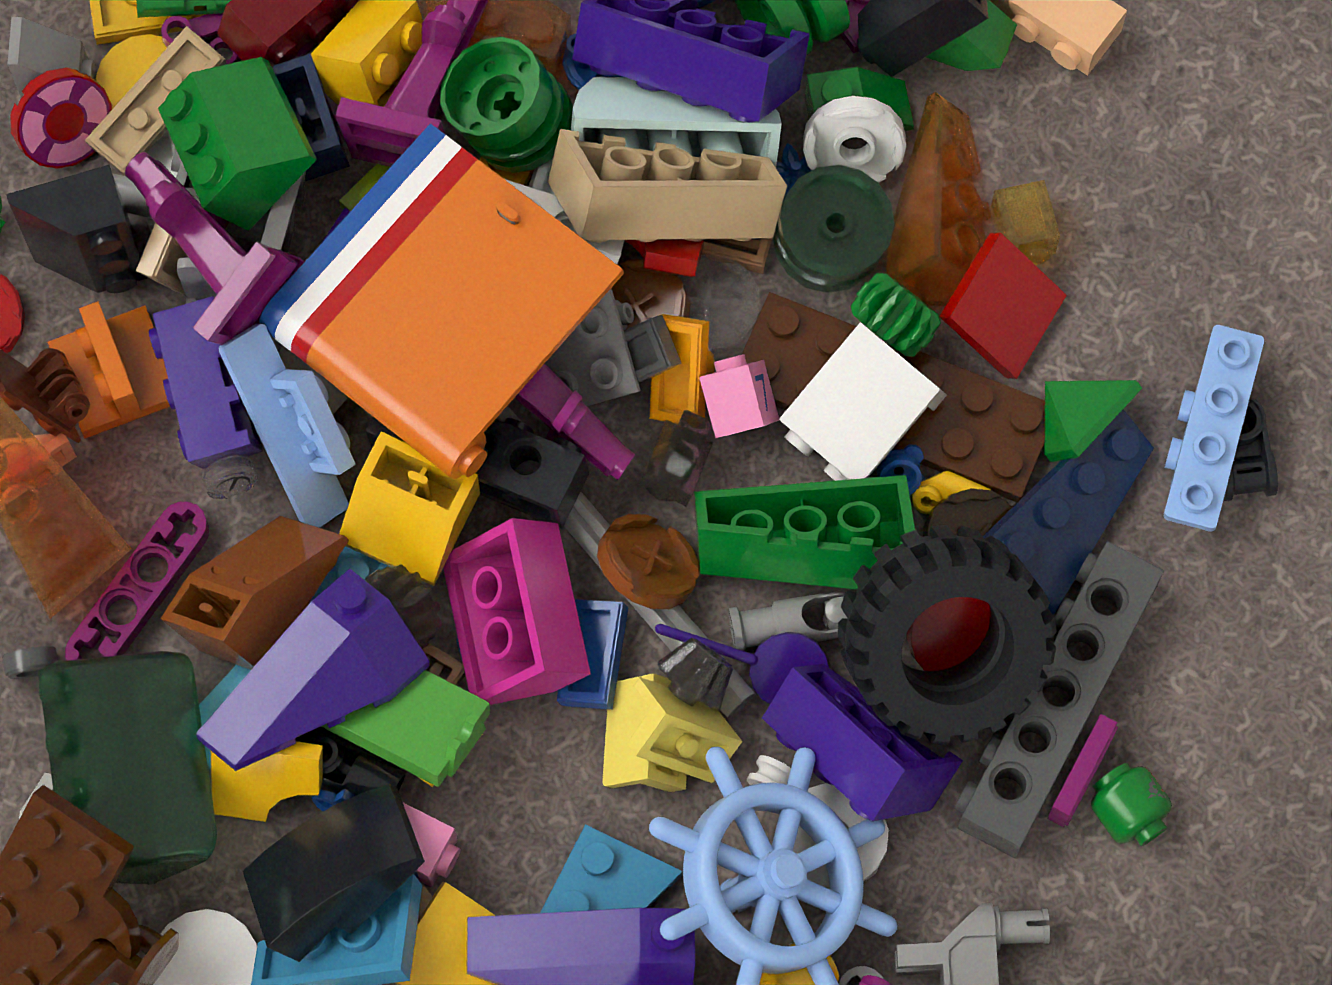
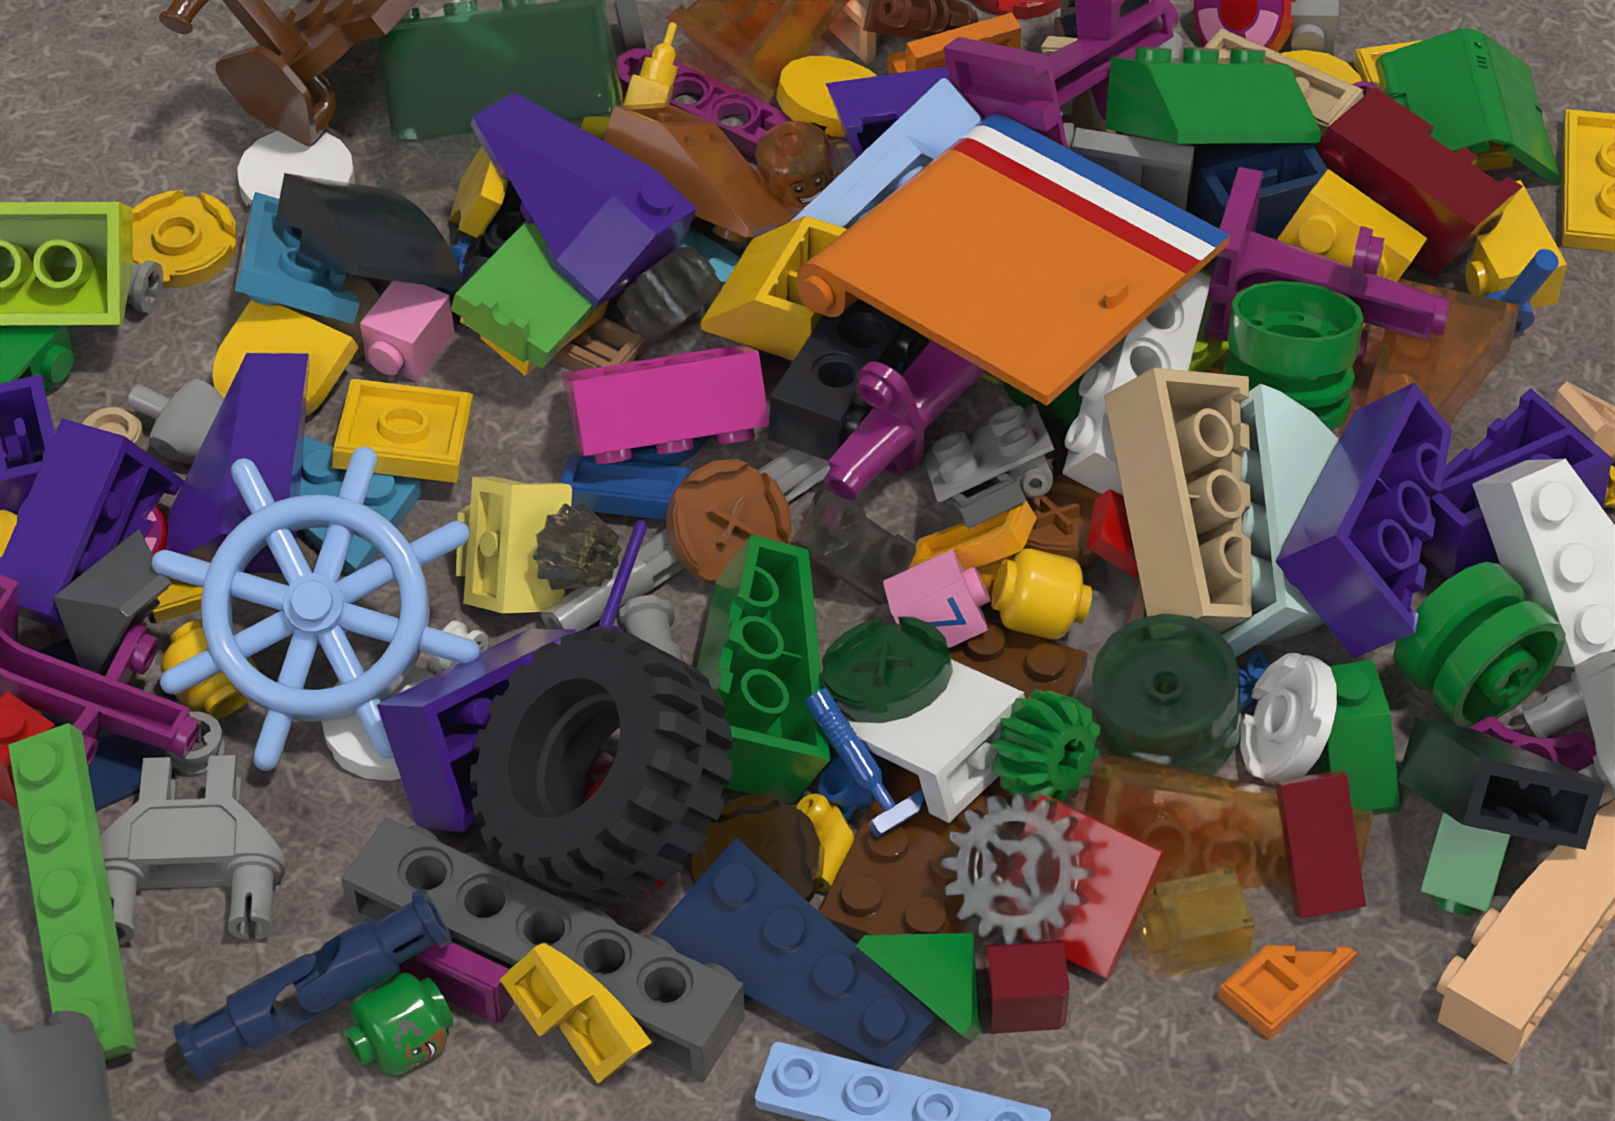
camera: 90 degrees right, 20 degrees down
none -> dark blue piece [174,888,452,1080]
none -> yellow tile [332,379,473,483]
none -> yellow slope [500,942,652,1084]
none -> yellow piece [581,22,678,140]
none -> clear orange head [755,121,836,208]
none -> yellow tile [776,56,877,138]
none -> blue piece [804,688,924,839]
none -> dark green tile [820,616,953,723]
none -> clear smoke gear [941,793,1095,944]
none -> dark red piece [984,940,1070,1034]
none -> yellow head [991,549,1092,639]
none -> orange tile [1218,945,1357,1040]
none -> dark red tile [1275,770,1366,919]

